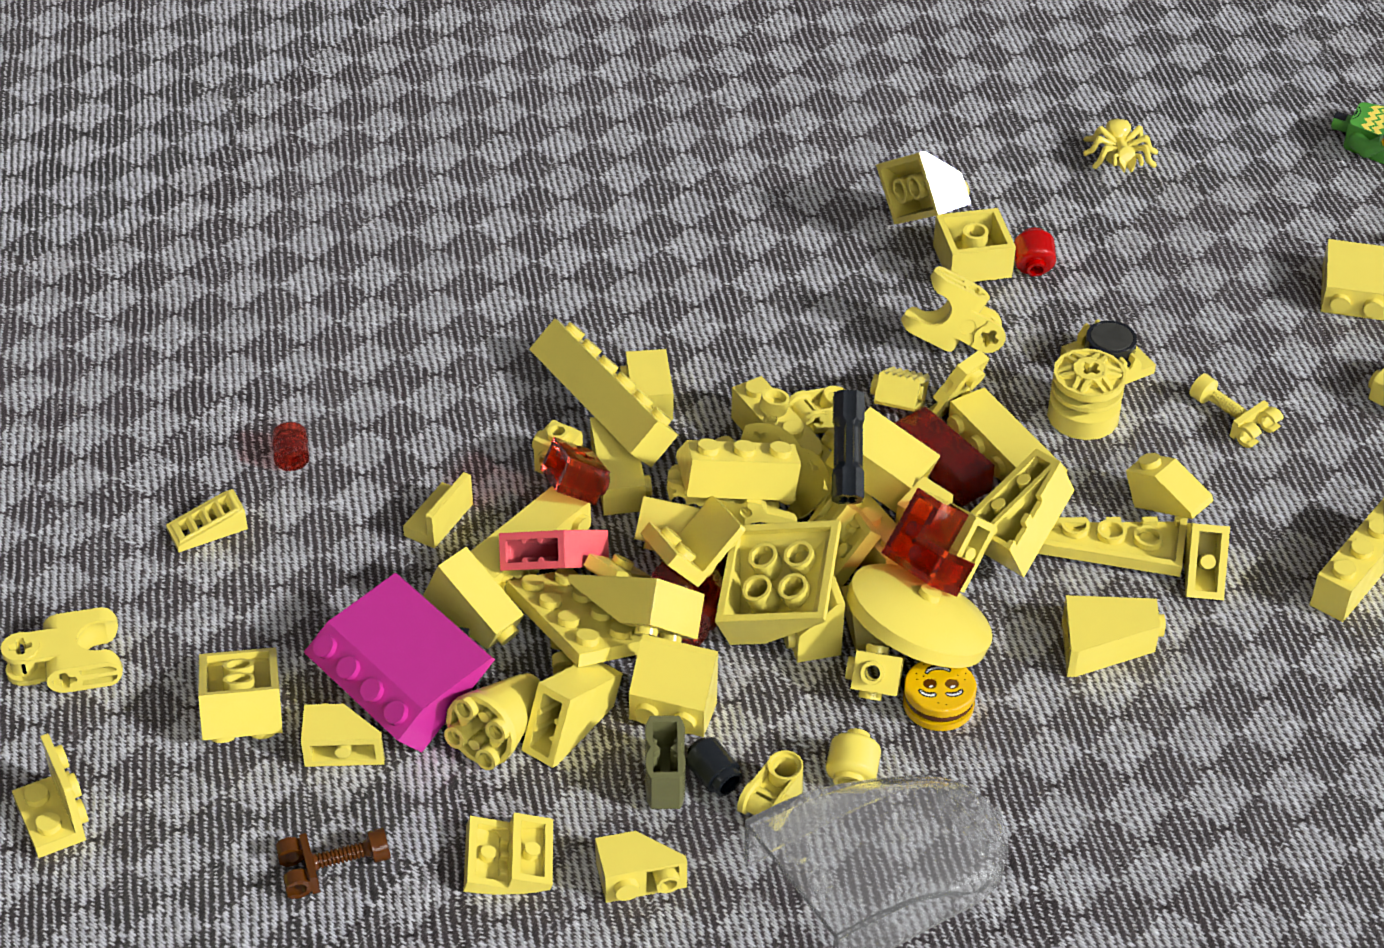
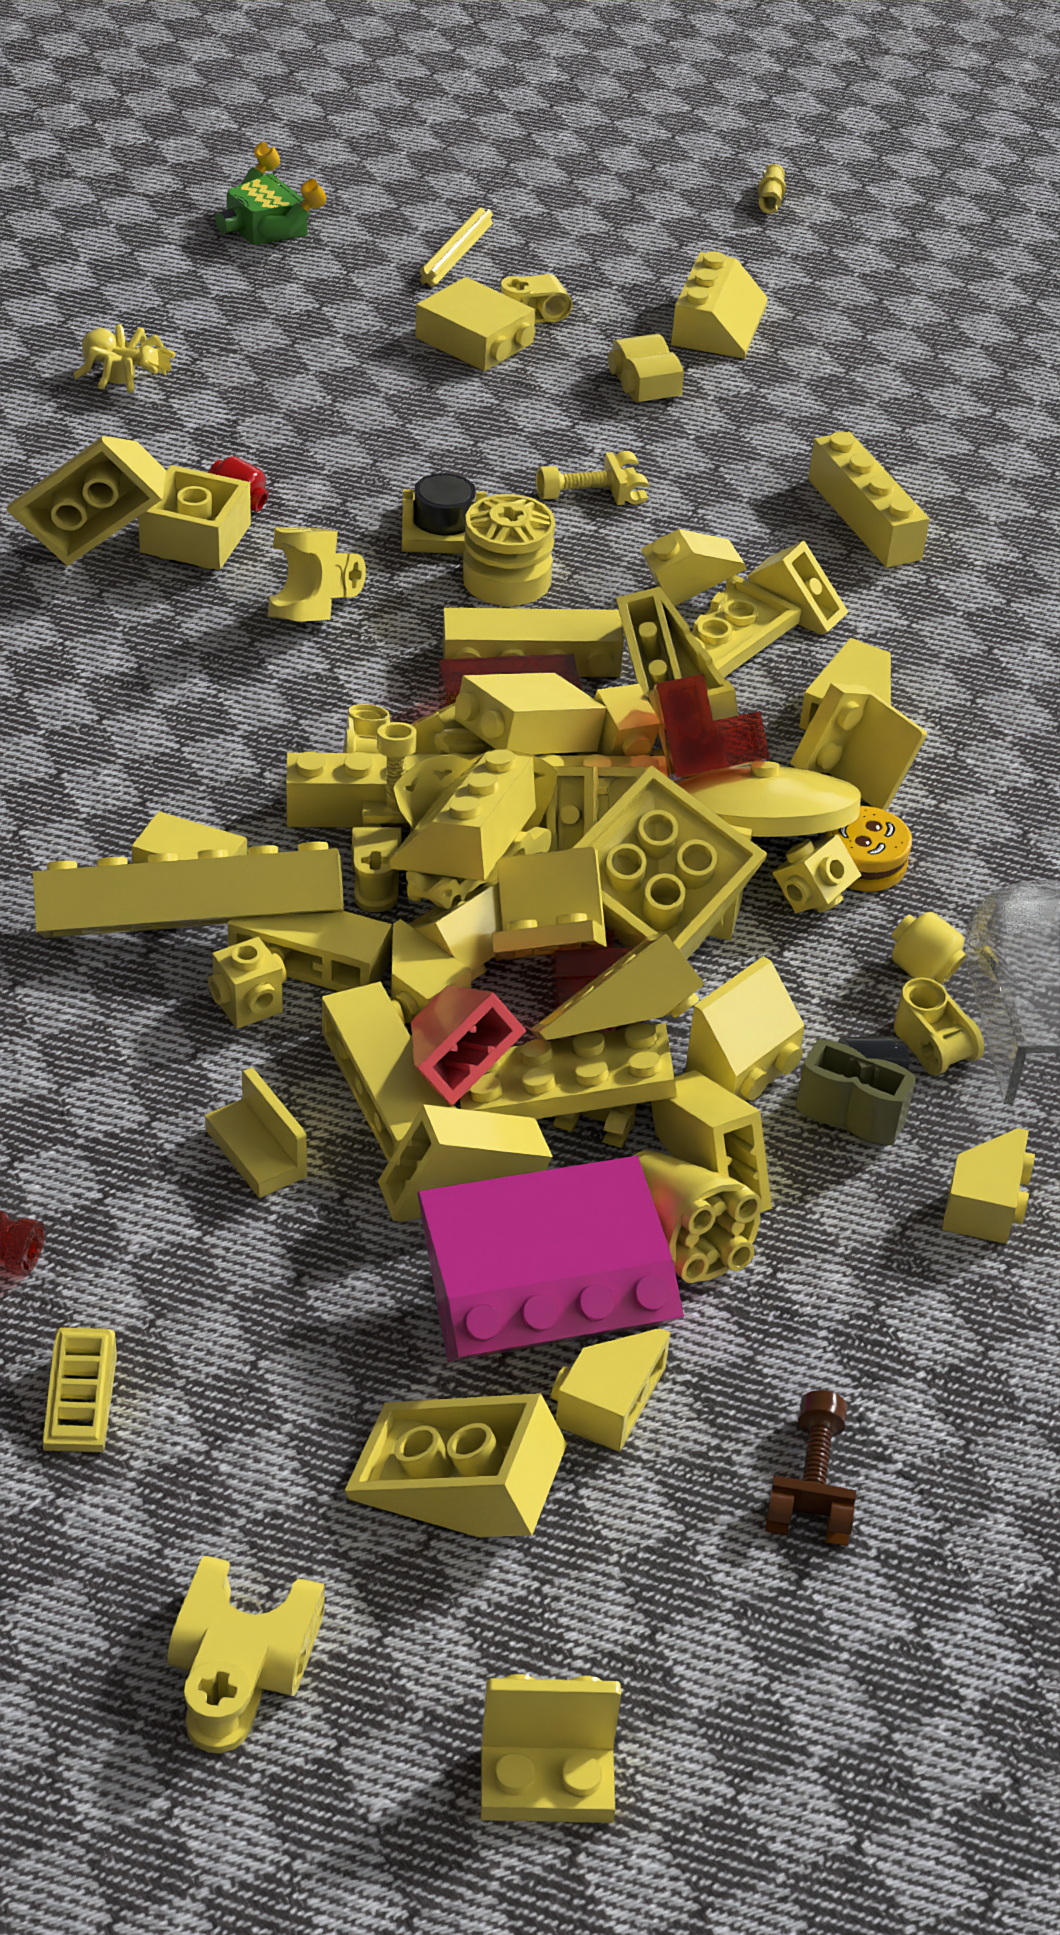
camera: 65 degrees left, 0 degrees up
light yellow slope [463,812,553,895] -> none
clear red brick [540,437,610,505] -> none
light yellow plate [584,554,652,578] -> none
black axle [832,389,865,505] -> none
light yellow brick [870,366,930,412] -> none
light yellow wing [916,350,989,429] -> none
none -> light yellow slope [391,919,472,1025]
none -> light yellow bracket [790,683,927,810]

